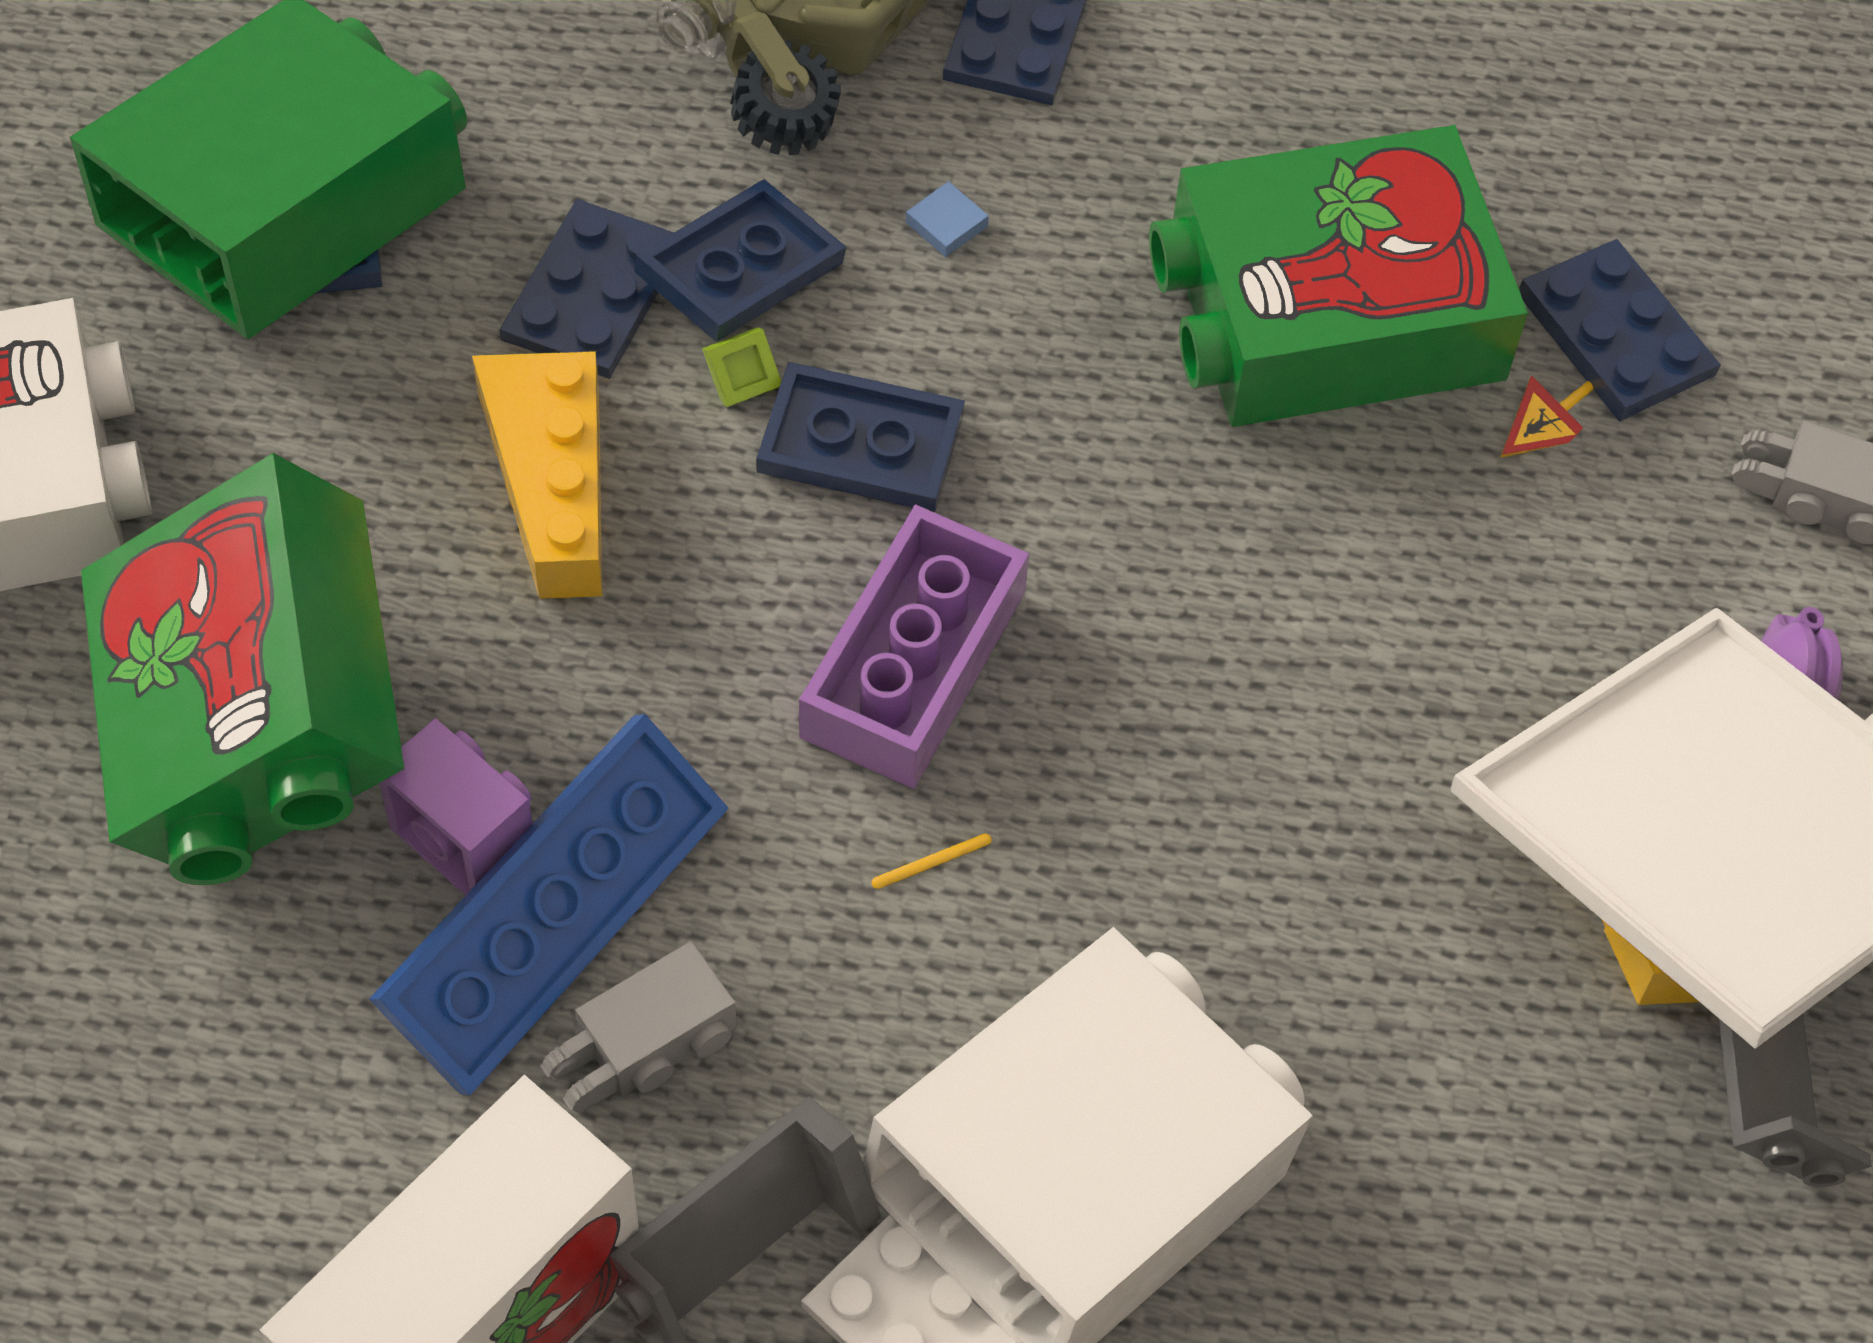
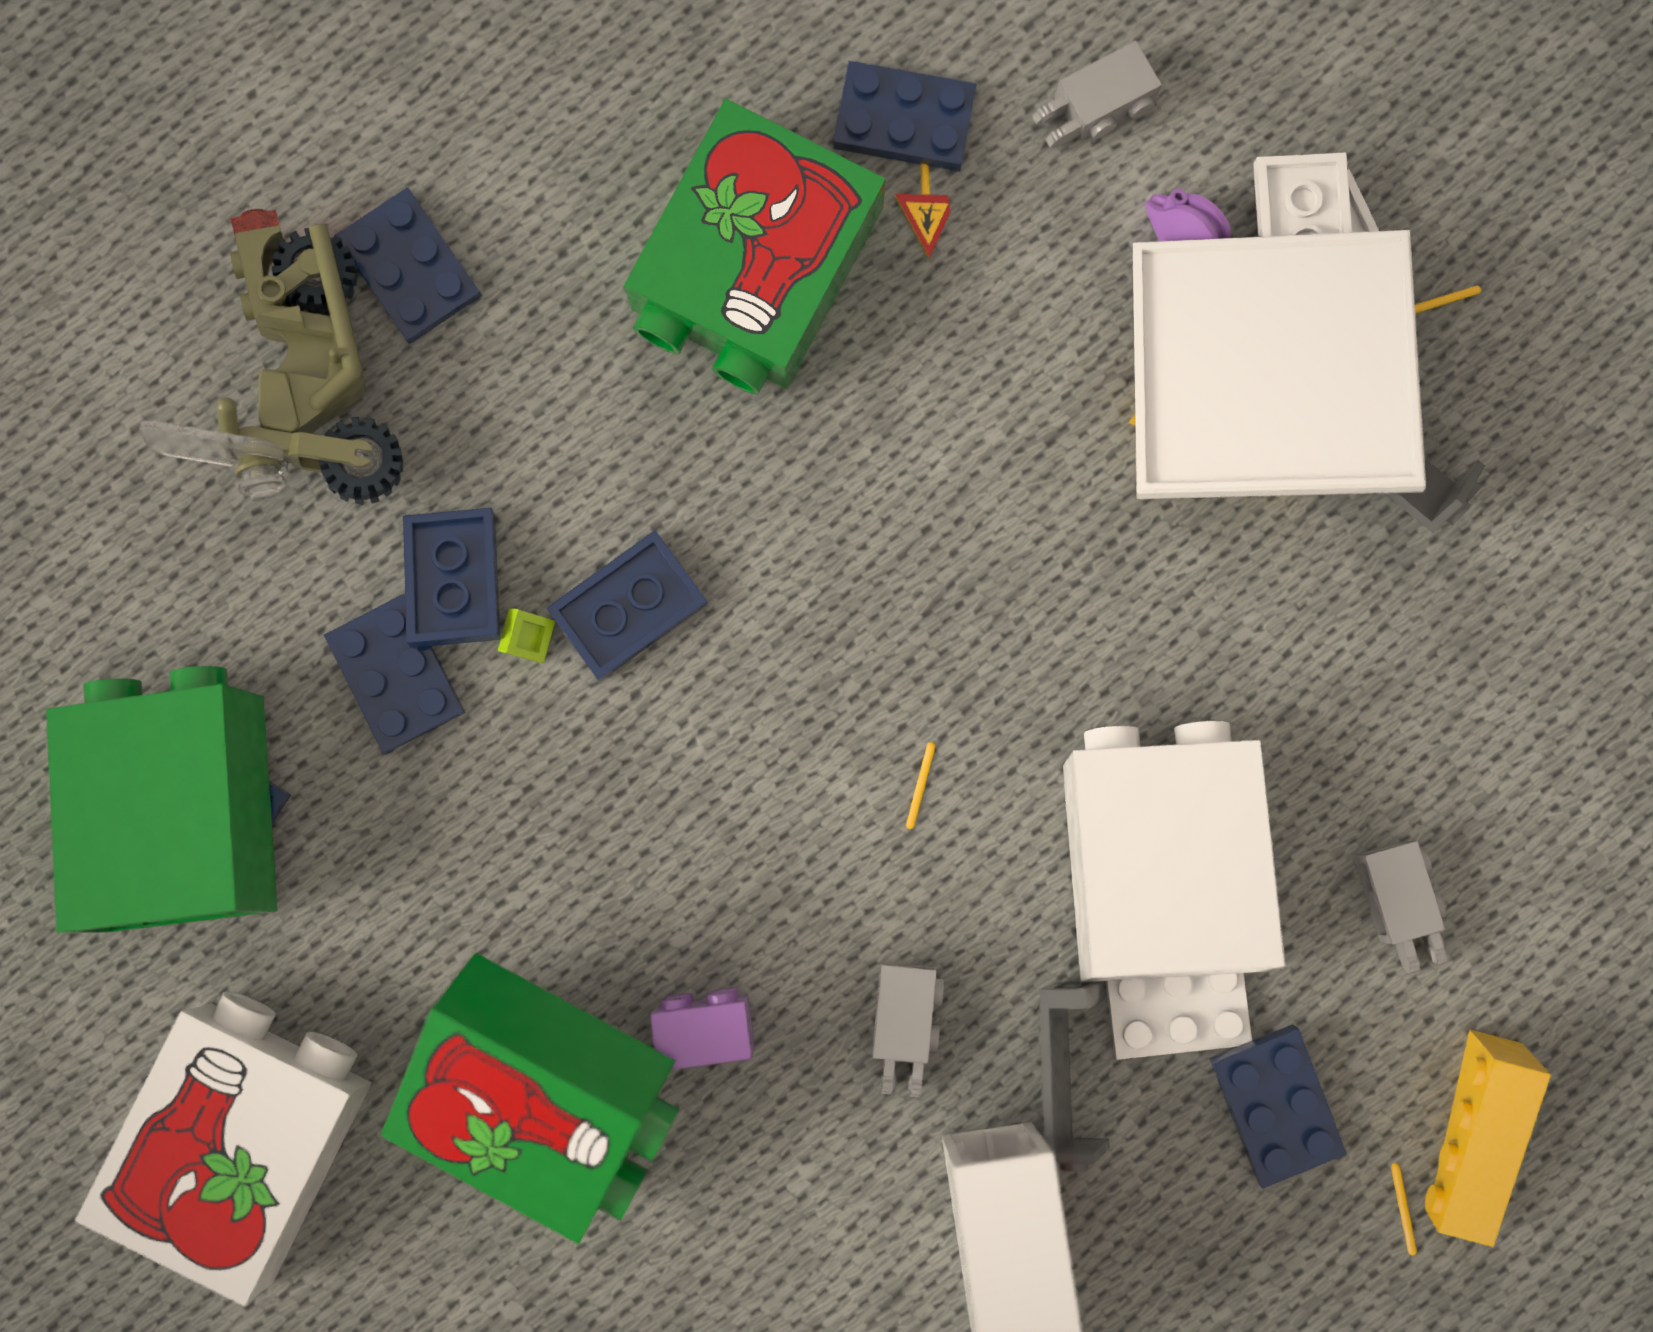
camera: 45 degrees left, 25 degrees up
blue plate [369,714,729,1095] -> none
yellow wedge [472,352,602,599] -> none
medium lavender brick [799,504,1029,789] -> none
medium blue tile [906,181,989,257] -> none

